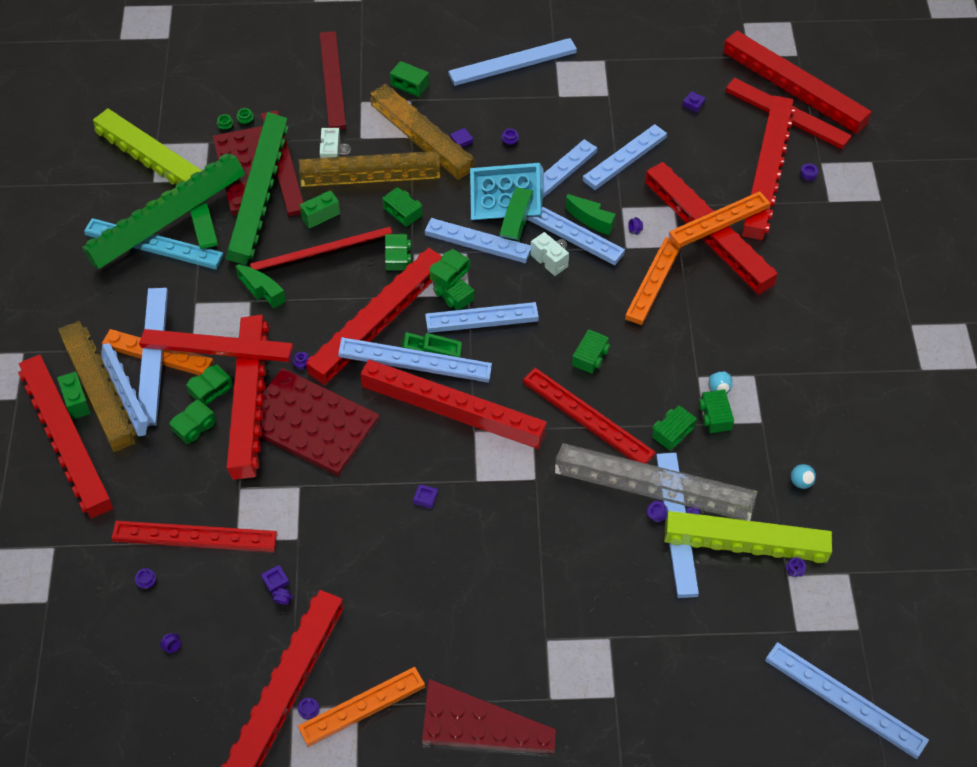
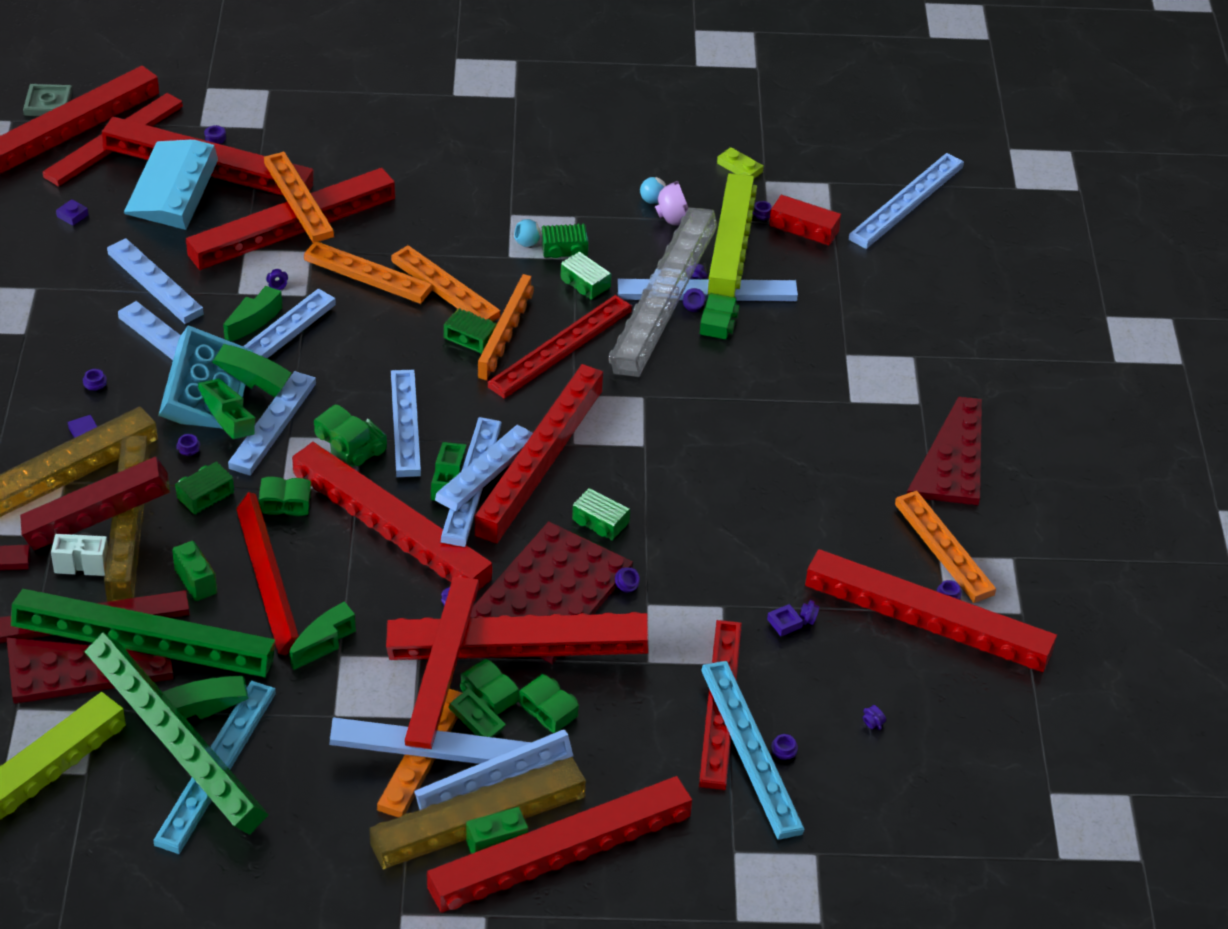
camera: 90 degrees left, 10 degrees down
dark purple tile [413,484,438,509] -> none
light aqua piece [531,232,569,276] -> none
none -> dark red brick [20,456,170,551]
none -> sand green tile [23,84,73,116]
none -> medium azure slope [124,140,218,230]
none -> dark purple plate [176,434,200,456]
none -> green slope [198,378,255,439]
none -> orange plate [392,245,500,321]
none -> light blue plate [435,425,533,511]
none -> green plate [448,688,506,738]
none -> orange plate [478,274,534,380]
none -> brick [572,488,630,540]
none -> dark purple plate [615,568,640,592]
none -> lavender cylinder [655,181,694,226]
none -> green brick [700,293,740,339]
none -> medium azure tile [701,661,805,840]
none -> lime plate [717,147,764,178]
none -> red brick [769,194,841,246]

